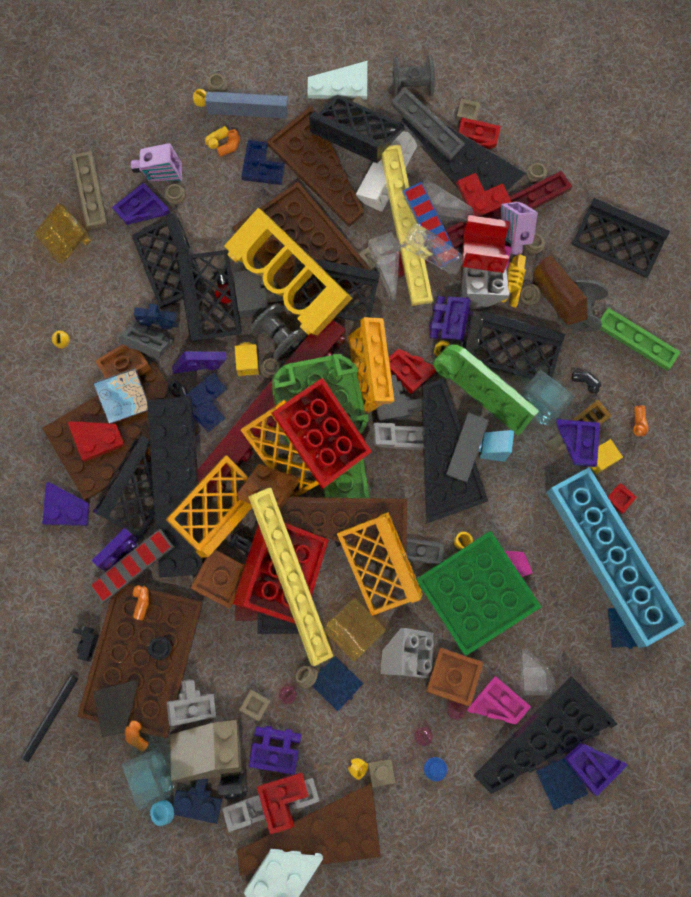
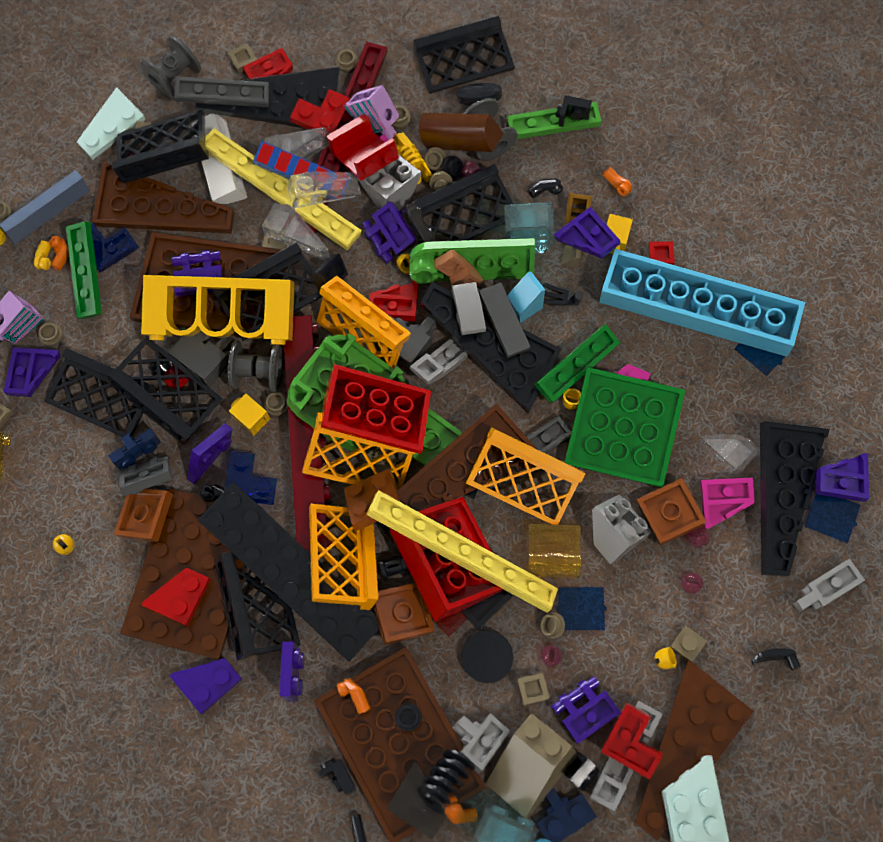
camera: 35 degrees left, 5 degrees down
tile [89,529,175,604] -> none
tile [93,368,148,424] -> none
blue plate [424,757,447,781] -> none
none -> green plate [66,221,102,319]
none -> dark purple plate [172,250,223,297]
none -> black tile [311,253,348,296]
none -> black piece [417,749,475,813]
none -> dark tan plate [430,171,453,192]
none -> nougat slope [434,249,484,287]
none -> black plate [443,155,464,179]
none -> light grey slope [452,282,486,335]
none -> black tile [456,83,502,106]
none -> black tile [461,630,514,684]
none -> clear pink hinge [462,160,480,178]
none -> green plate [534,324,621,404]
none -> black piece [543,283,584,306]
none -> black bracket [556,95,592,127]
none -> black piece [752,648,801,671]
none -> light grey hinge [793,558,865,612]

